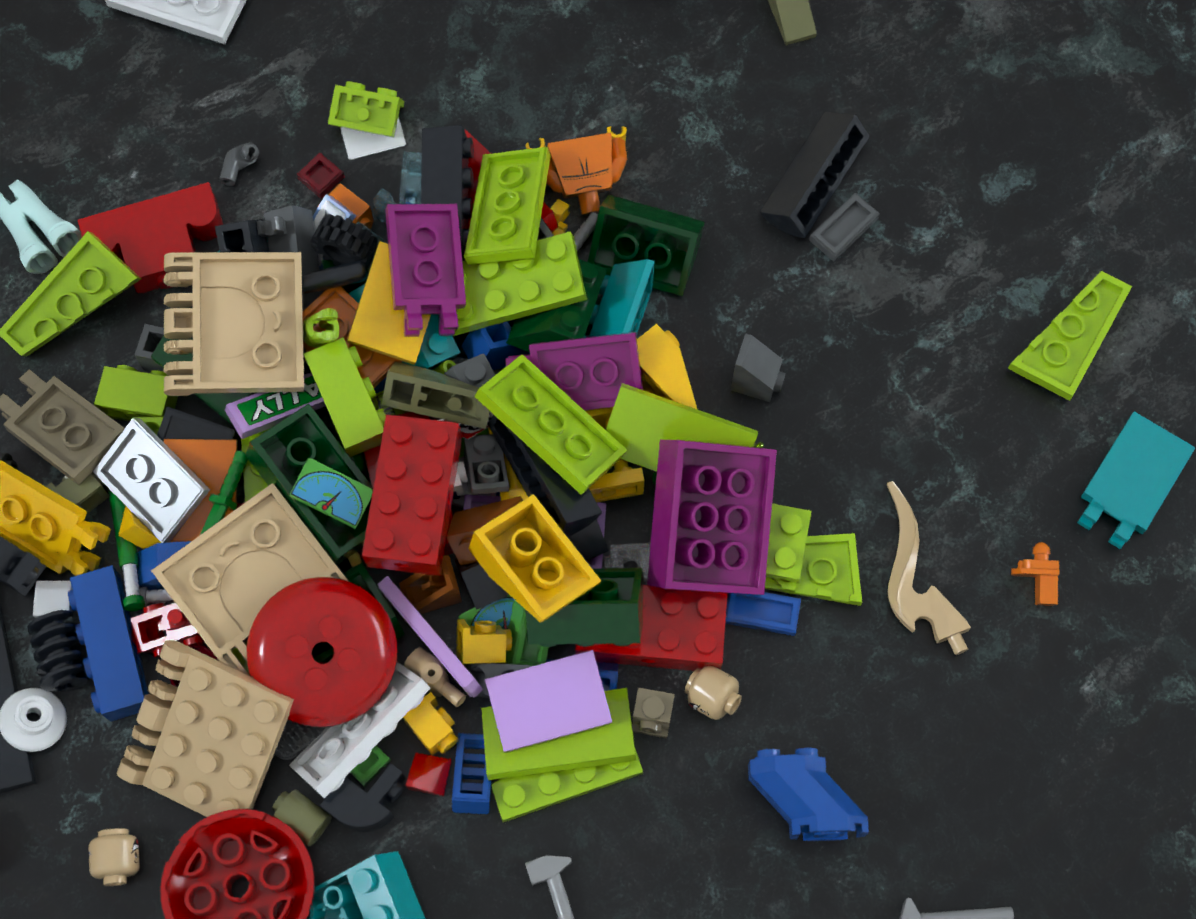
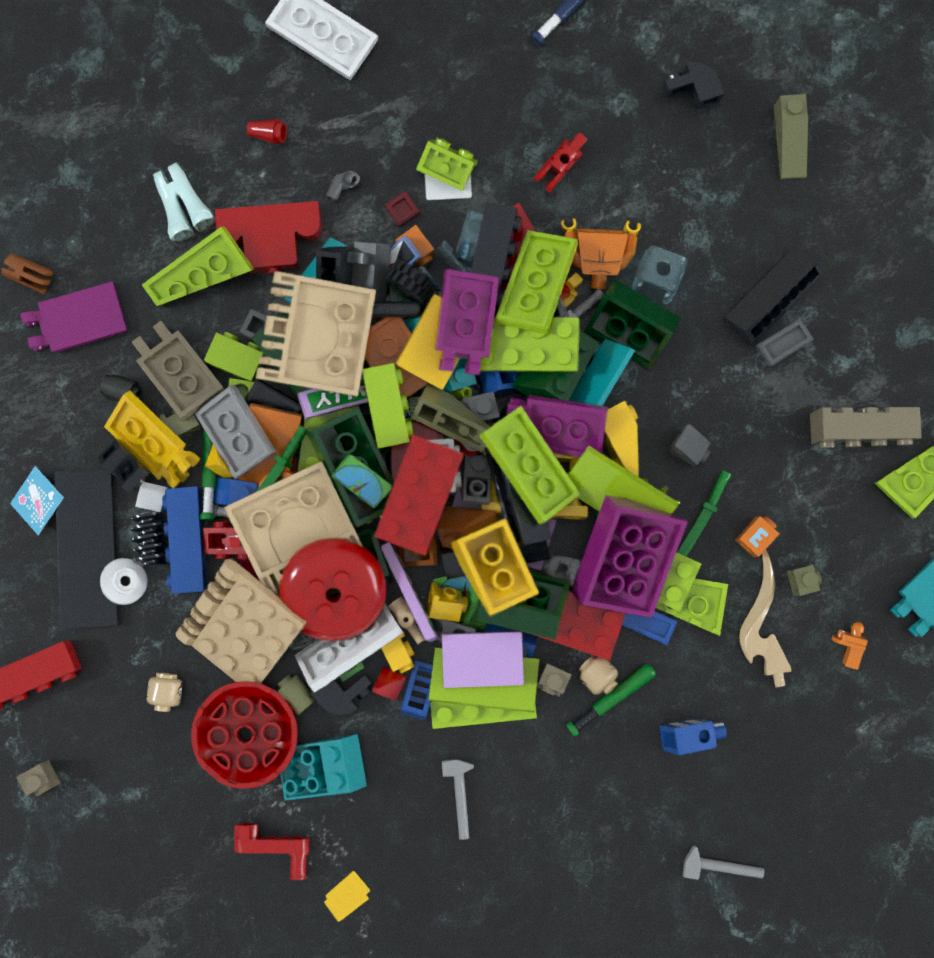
camera: 10 degrees right, 15 degrees up
lime hinge [303,308,339,347] -> none
blue brick [748,748,869,841] -> none
none -> red cone [247,119,287,145]
none -> red hinge [533,133,587,193]
none -> green piece [566,664,656,737]
none -> clear light blue piece [631,245,688,305]
none -> blue torso [659,719,727,755]
none -> green sword [677,470,732,556]
none -> orange brick [735,516,780,557]
none -> olive brick [786,564,822,596]
none -> dark tan wedge [810,407,922,449]

